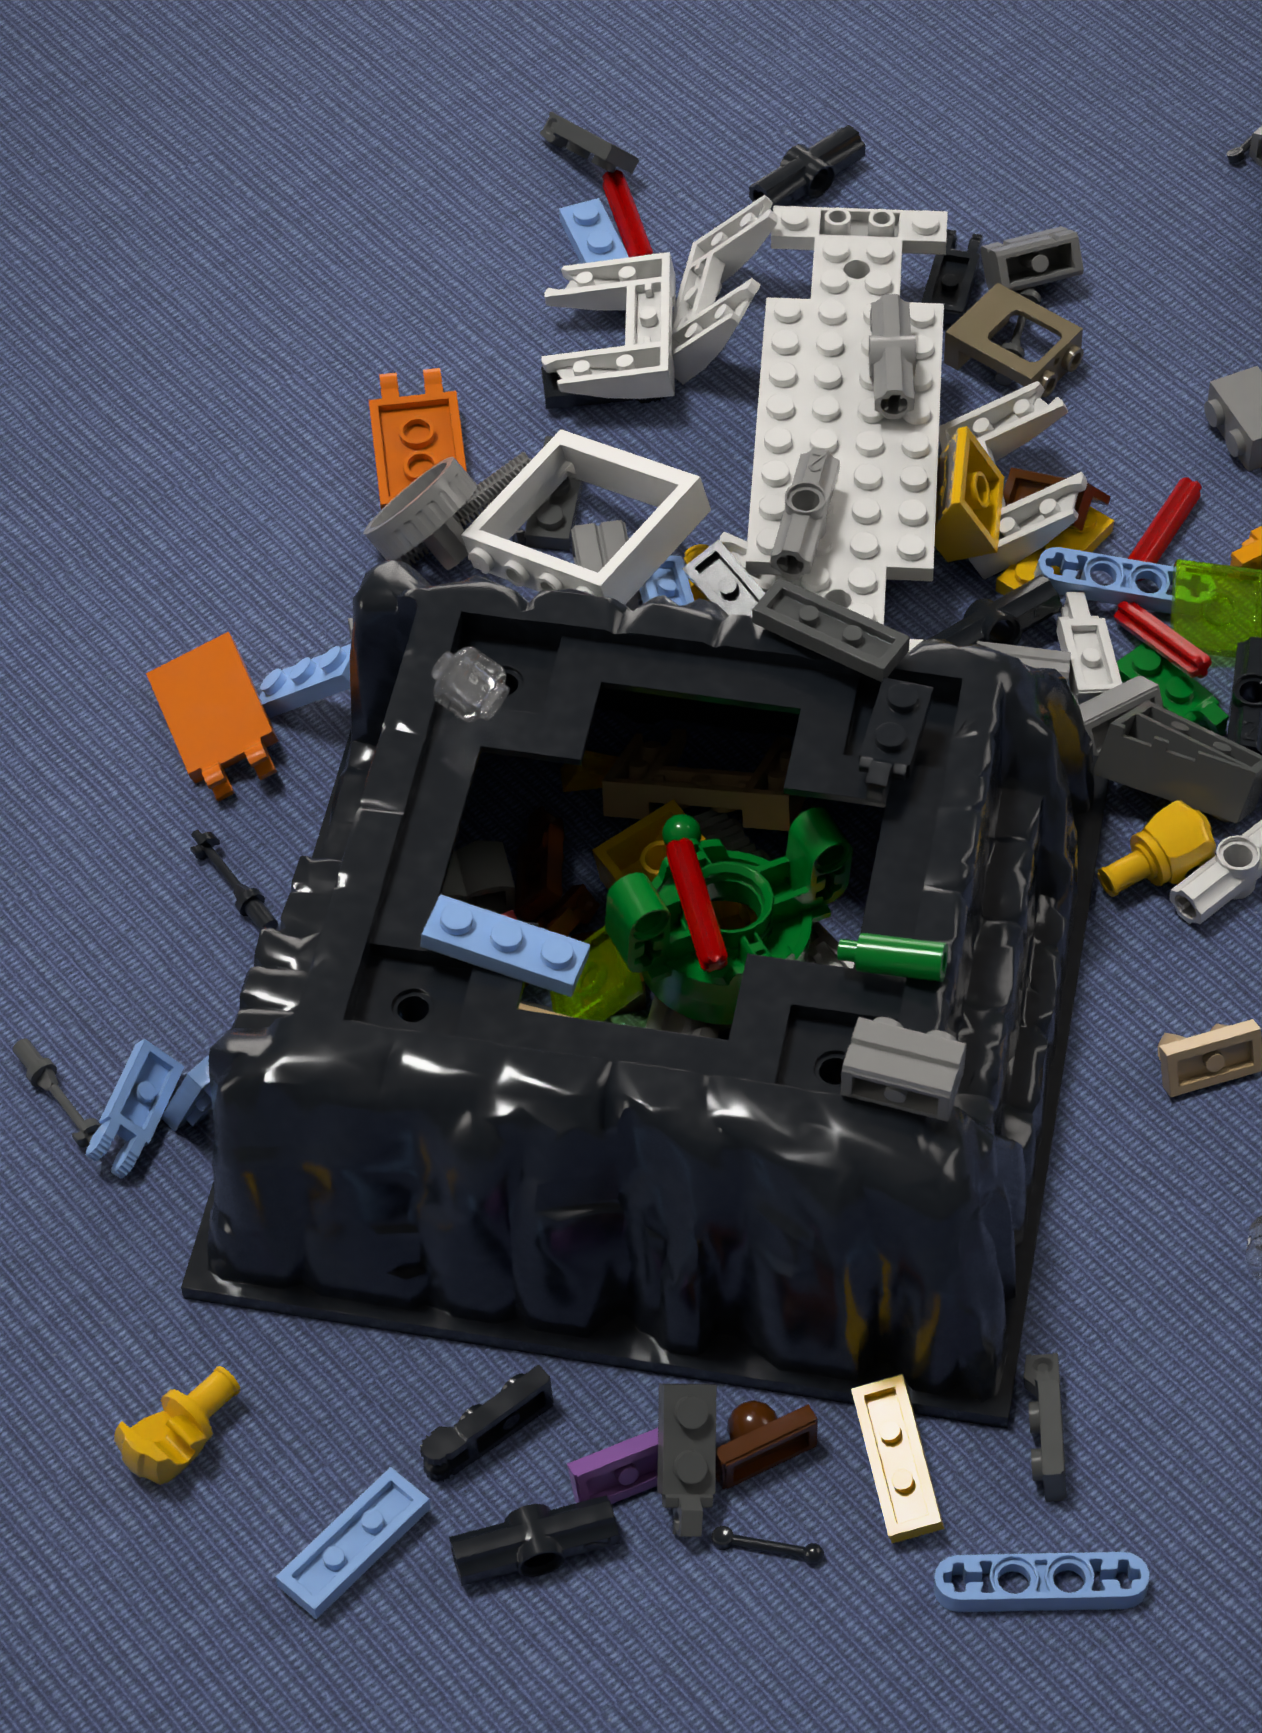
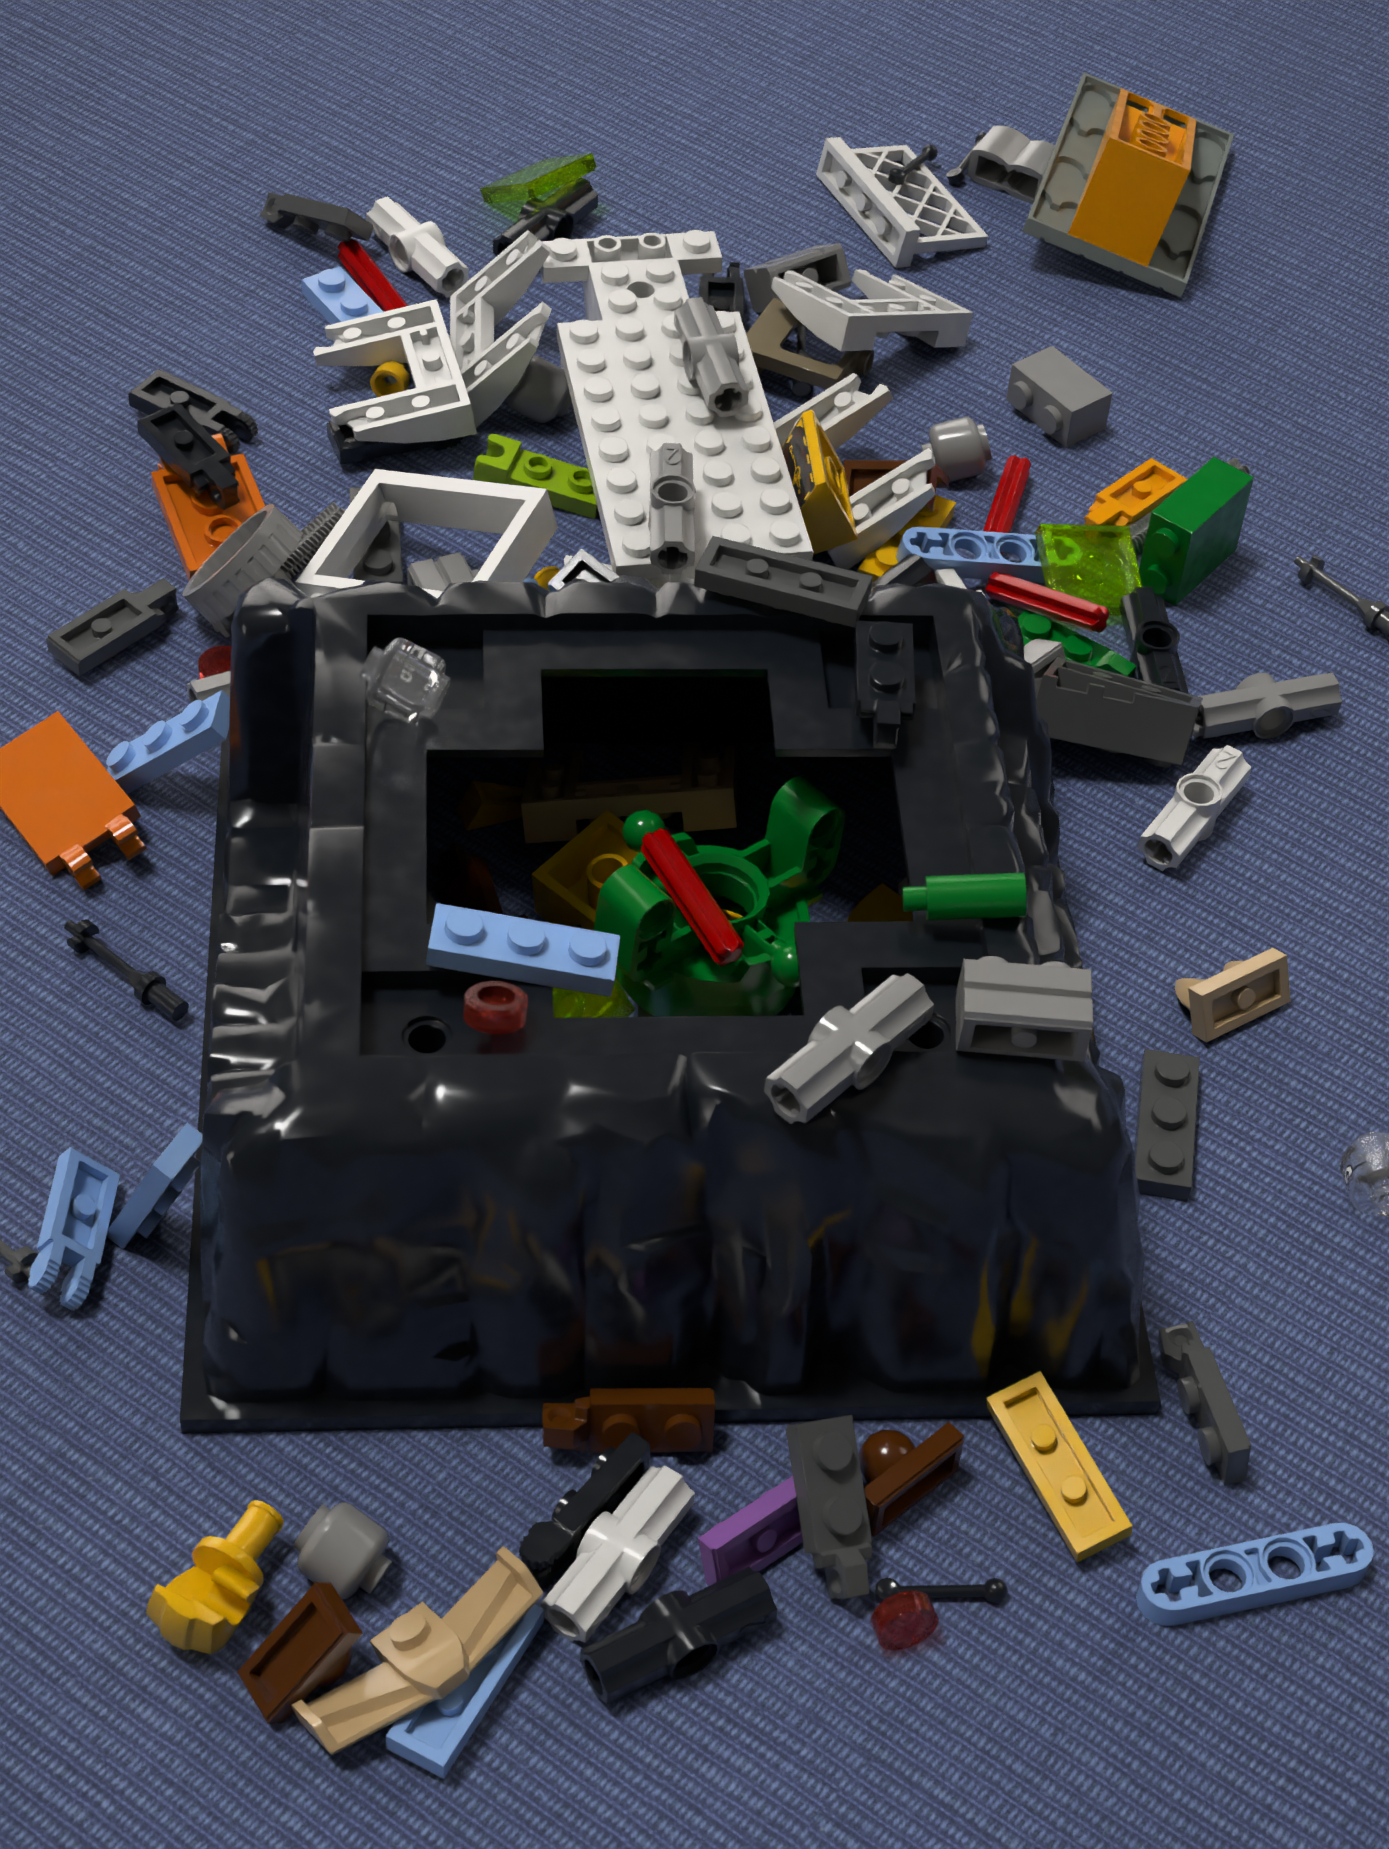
camera: 20 degrees left, 5 degrees down
yellow piece [1097,800,1216,897] -> none
none -> dark grey hinge [46,578,179,676]
none -> black hinge [128,369,259,456]
none -> black hinge [137,402,240,510]
none -> reddish brown tile [237,1582,363,1724]
none -> tan plate [291,1546,543,1755]
none -> light grey head [293,1502,392,1600]
none -> white piece [366,197,469,298]
none -> yellow hinge [370,361,410,397]
none -> clear red tile [463,981,528,1034]
none -> lime plate [473,434,599,519]
none -> clear neon green tile [480,153,597,204]
none -> light grey head [506,355,572,424]
none -> white piece [541,1465,695,1643]
none -> reddish brown hinge [542,1388,715,1453]
none -> light grey piece [764,973,934,1124]
none -> white wedge [771,270,973,351]
none -> white fence [816,137,989,268]
none -> clear red tile [870,1591,939,1650]
none -> black hinge [888,144,938,185]
none -> light grey head [921,416,992,483]
none -> dark grey plate [1134,1049,1200,1201]

